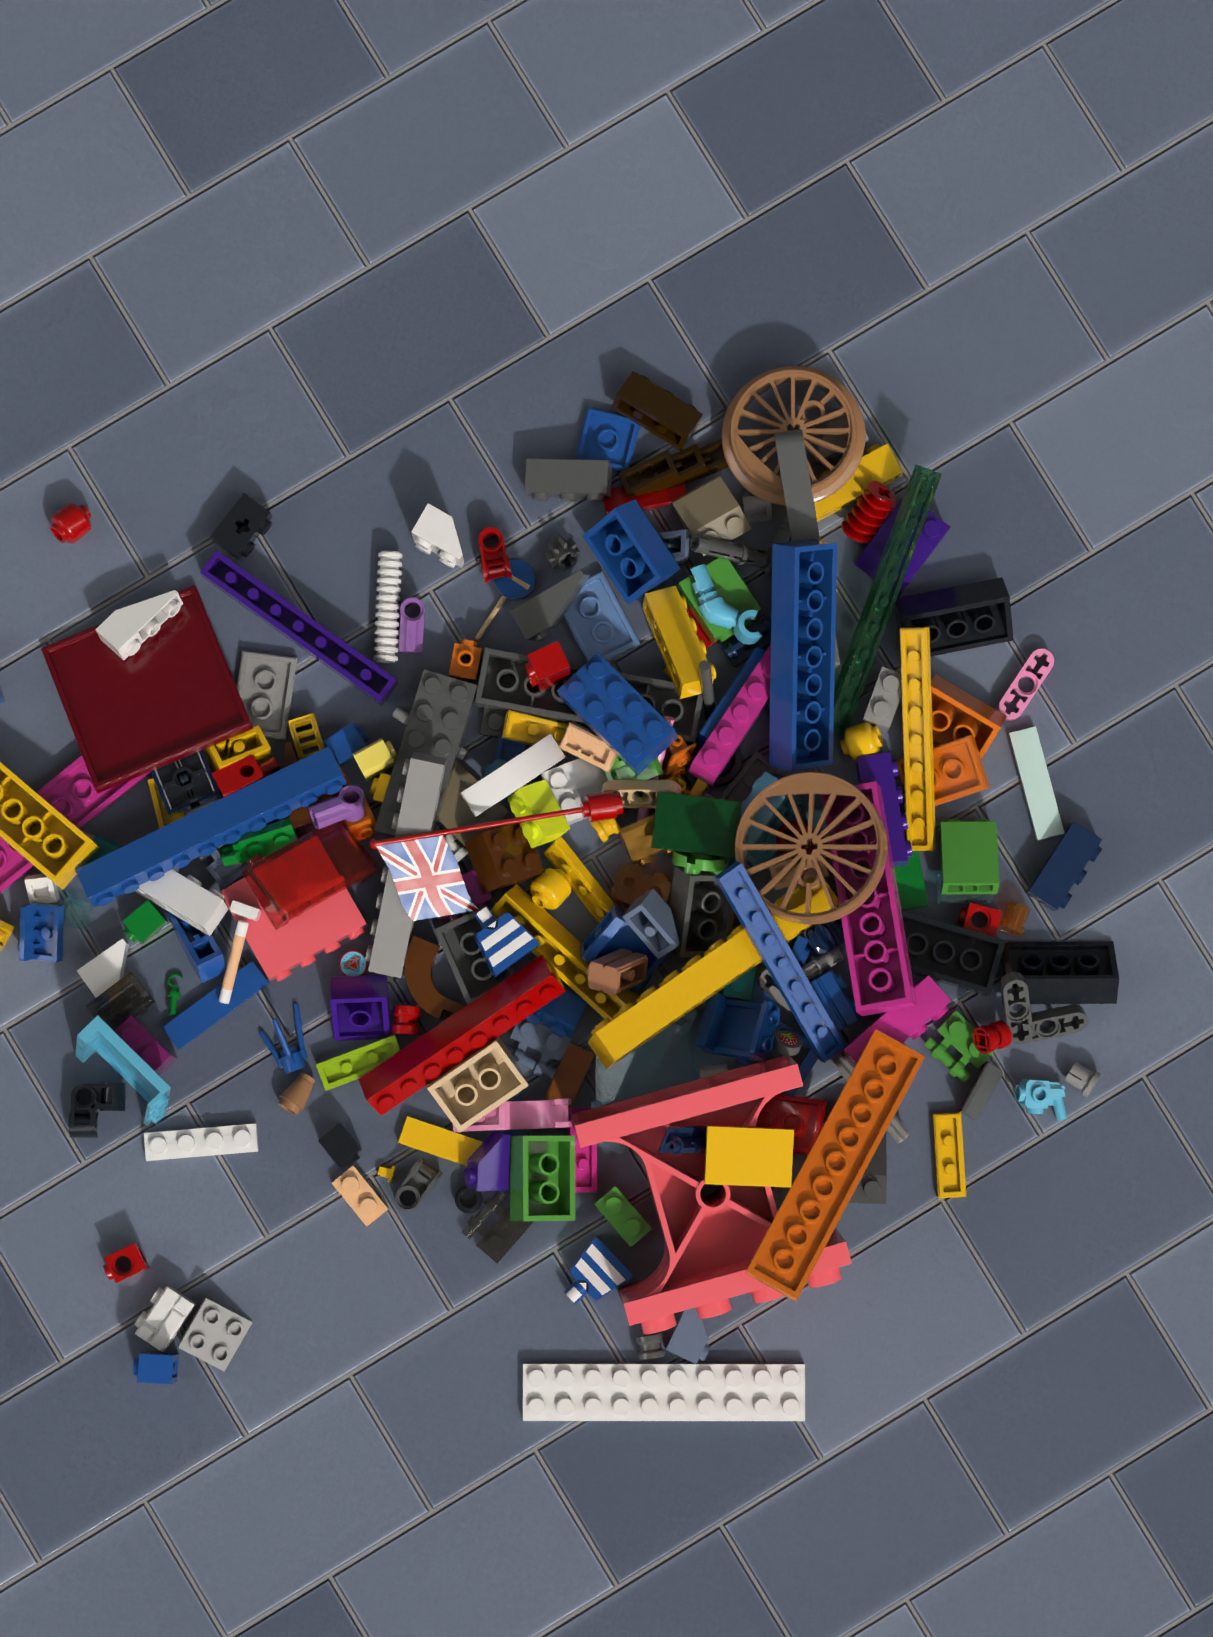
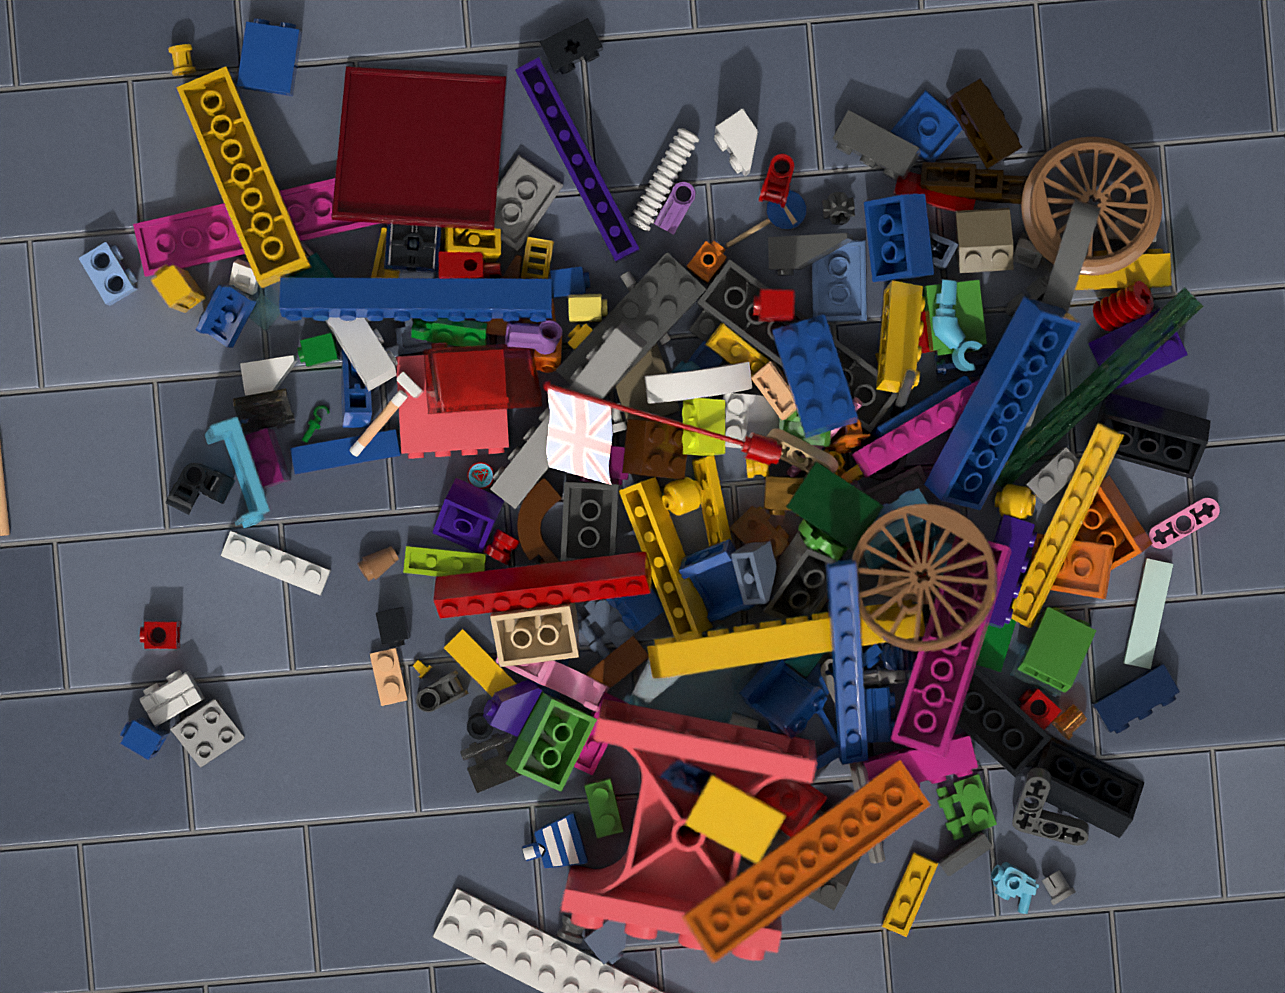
camera: 30 degrees right, 5 degrees up
white slope [95,590,183,661] -> none
blue plant [259,1003,308,1074] -> none
torso [474,906,540,978] -> none
nougat brick [587,948,648,995] -> none
dark grey pin [690,534,768,568] -> none
dark grey tile [773,1030,803,1056] -> none
red wheel [973,1020,1012,1054] -> none

